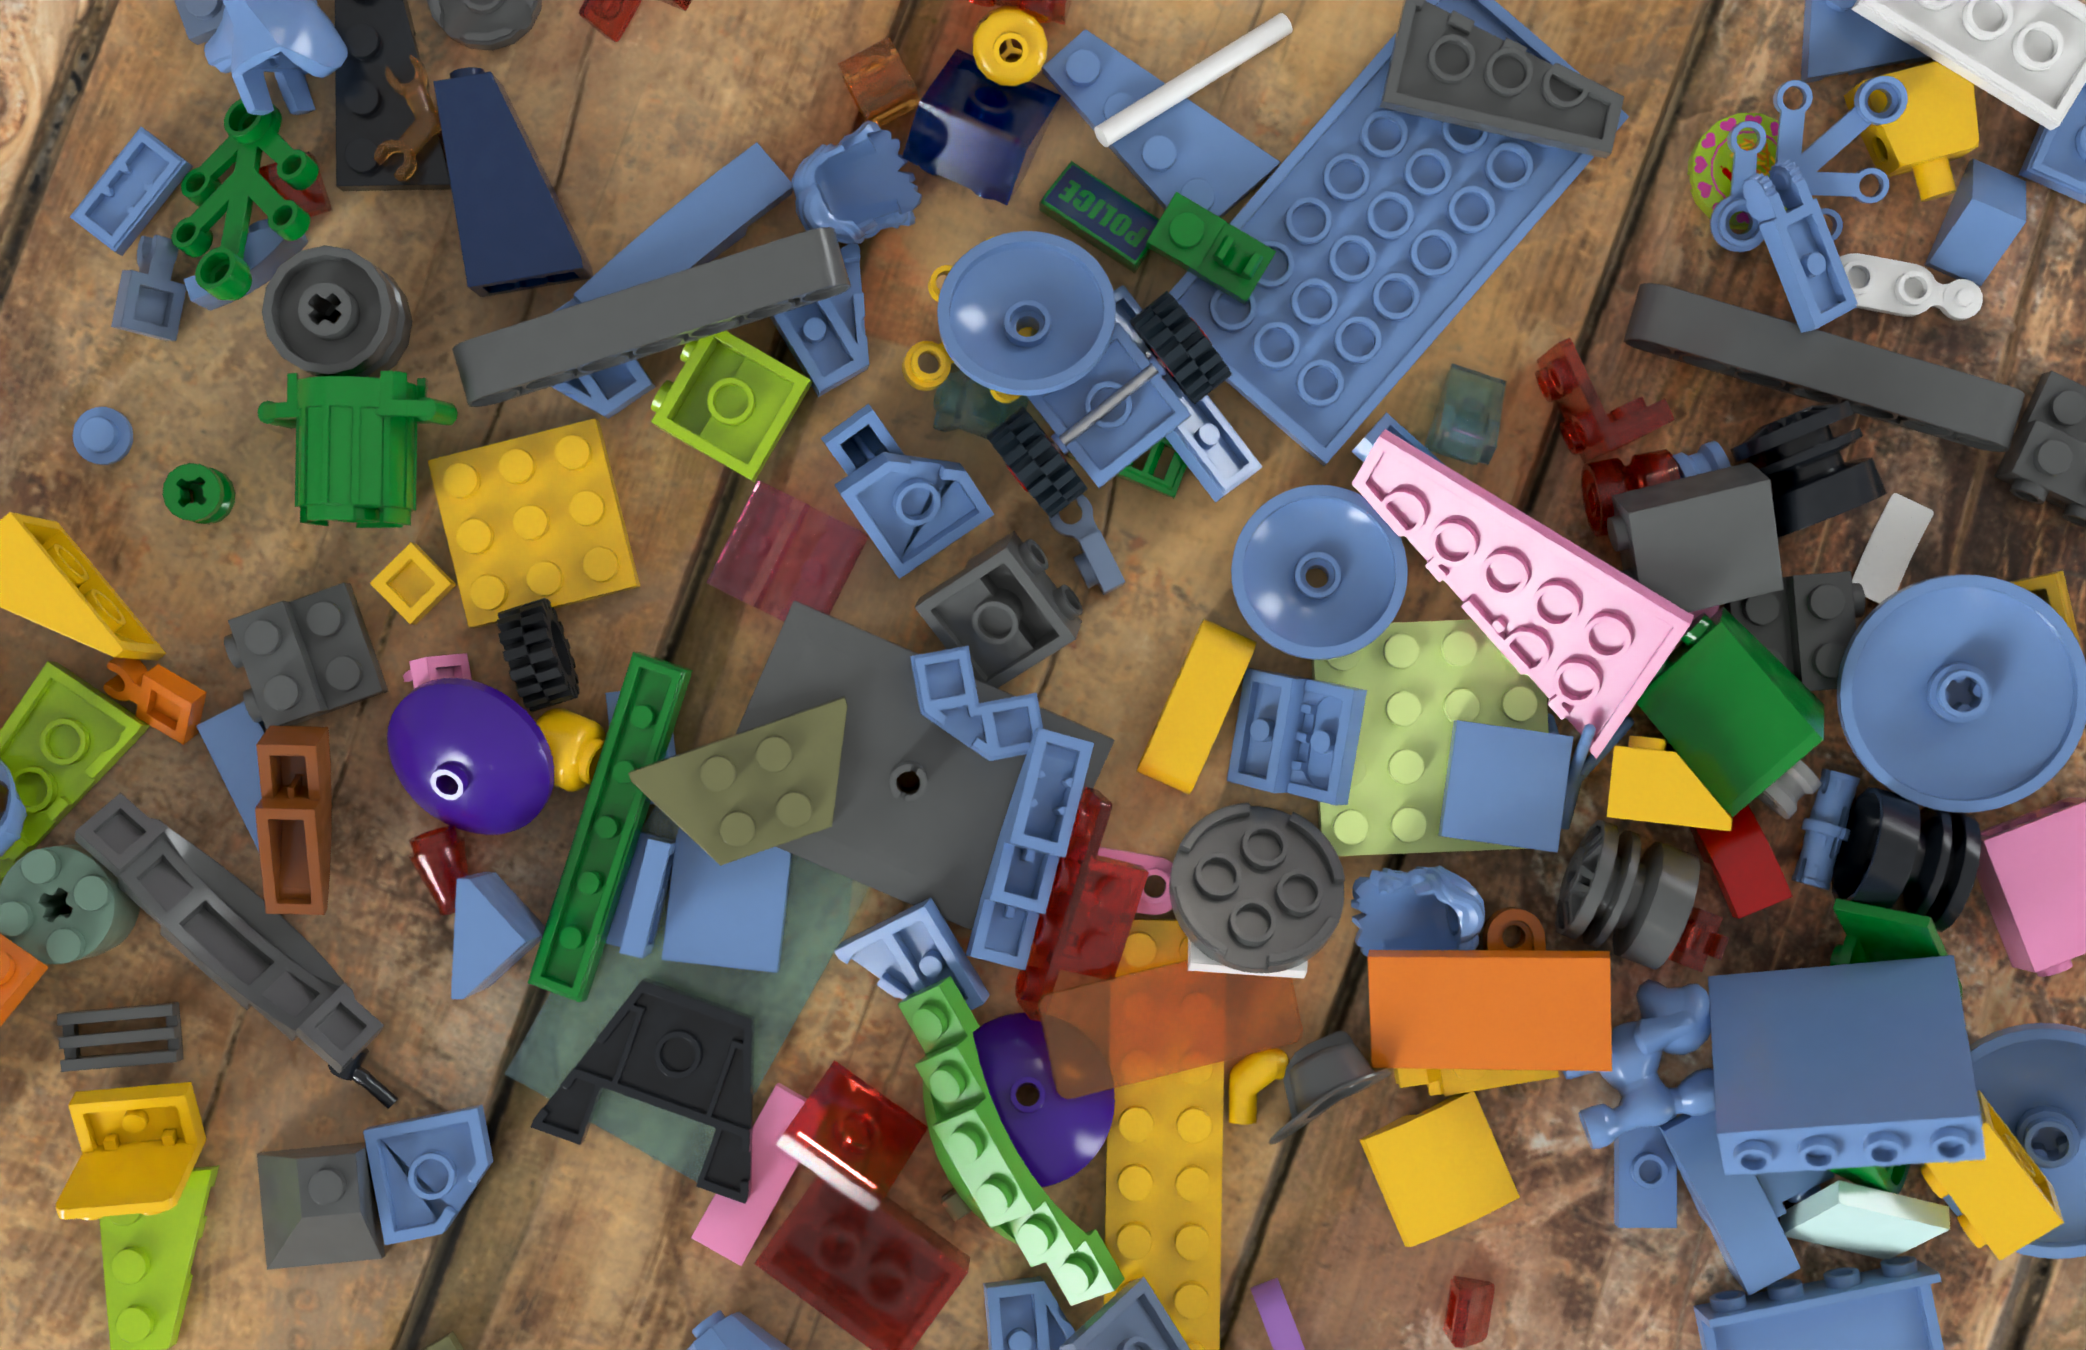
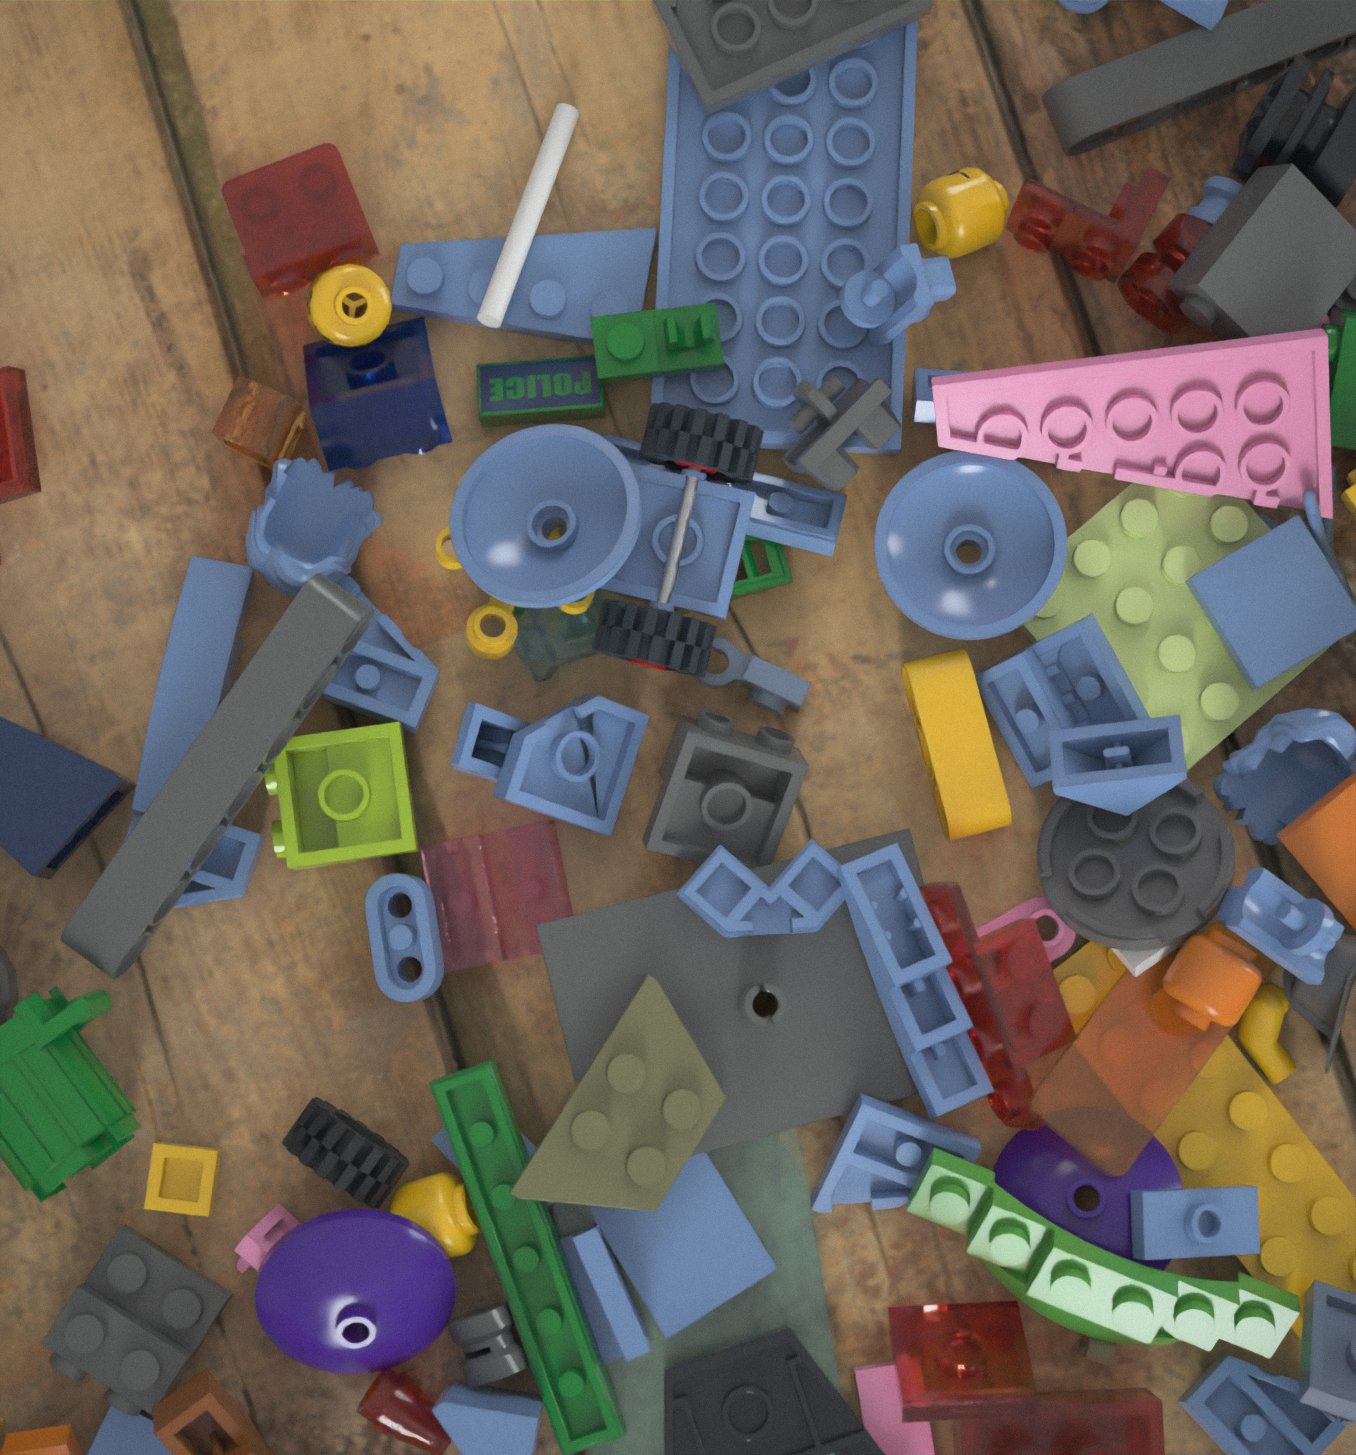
camera: 45 degrees left, 5 degrees down
yellow plate [428,418,641,629] -> none
clear light blue slope [1425,363,1506,465] -> none
none -> medium blue plate [365,873,444,1002]
none -> dark grey wheel [447,1301,529,1387]
none -> dark grey hips [781,376,901,491]
none -> medium blue hips [839,243,956,346]
none -> yellow head [912,167,1009,259]
none -> medium blue slope [1048,715,1187,816]
none -> medium blue plate [1130,1185,1260,1260]
none -> orange head [1162,929,1262,1031]
none -> medium blue hips [1216,868,1345,985]

